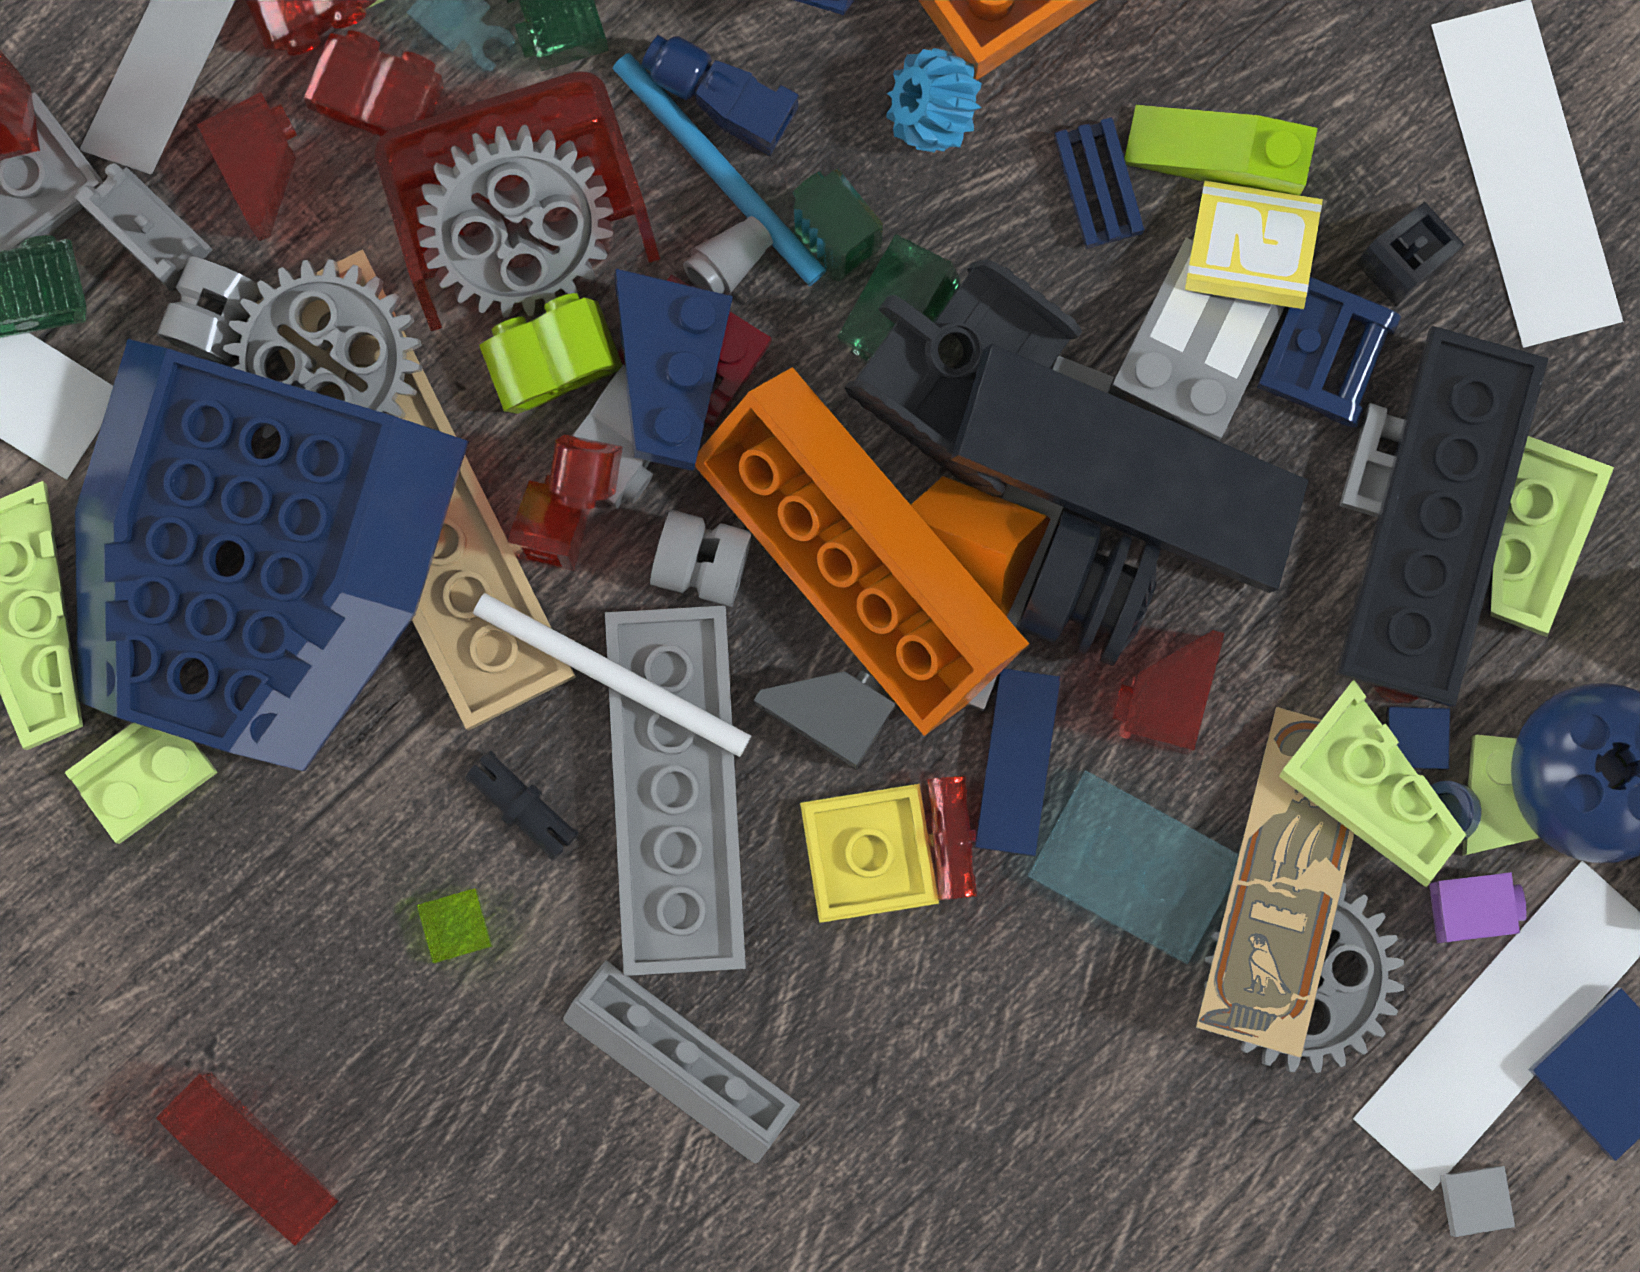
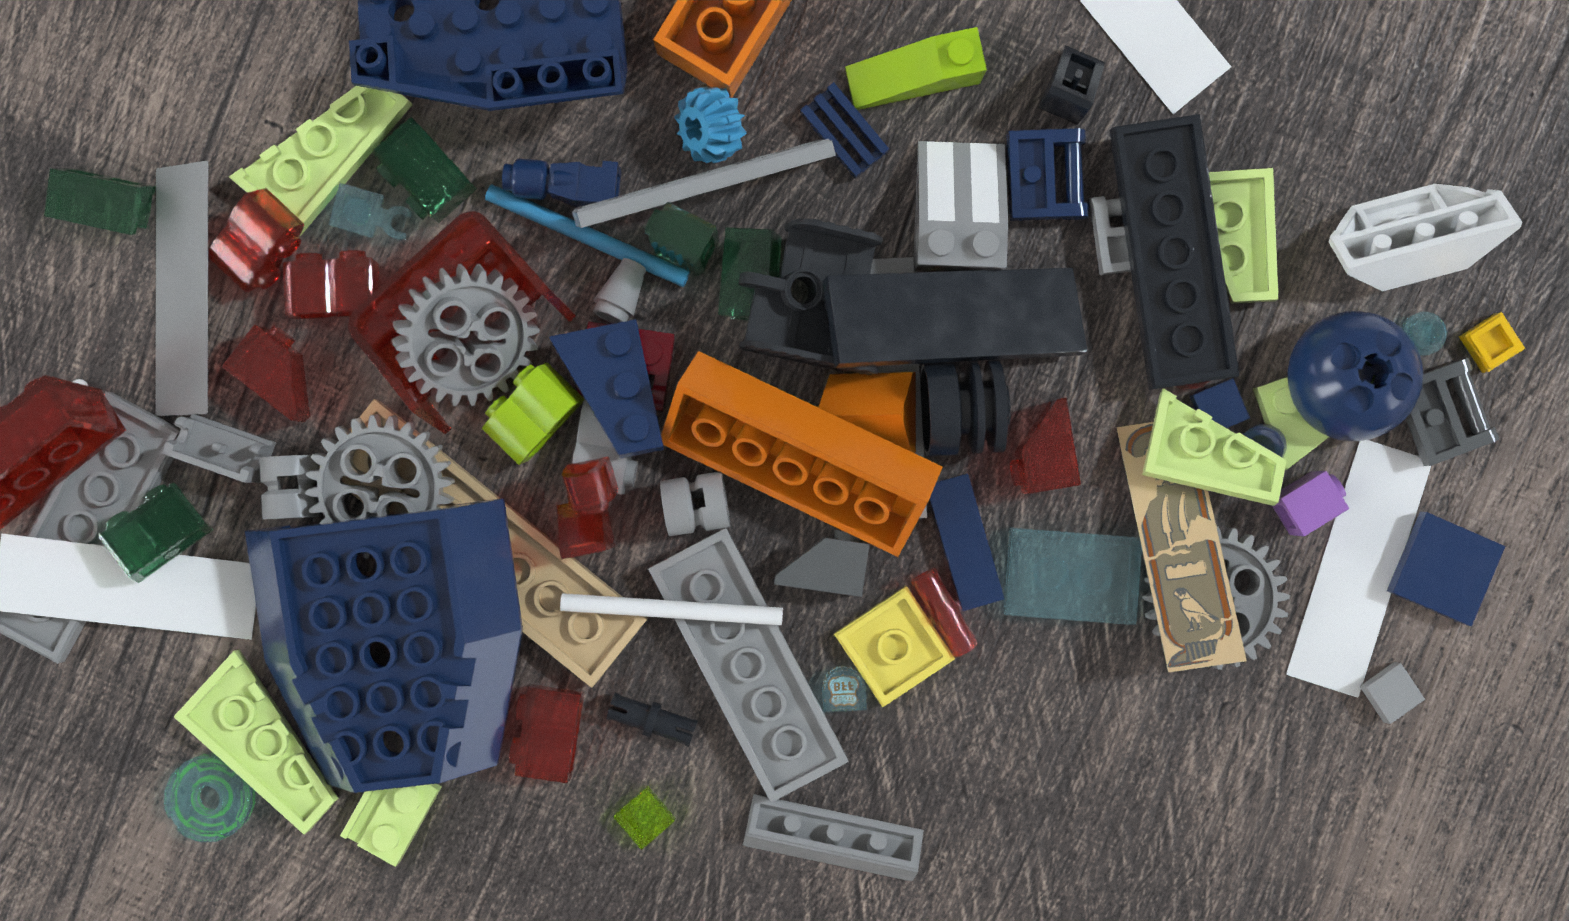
camera: 25 degrees left, 5 degrees up
tile [1185,181,1323,309] -> none
none -> clear red brick [509,684,585,783]
none -> light grey tile [572,139,836,228]
none -> clear light blue tile [822,666,867,712]

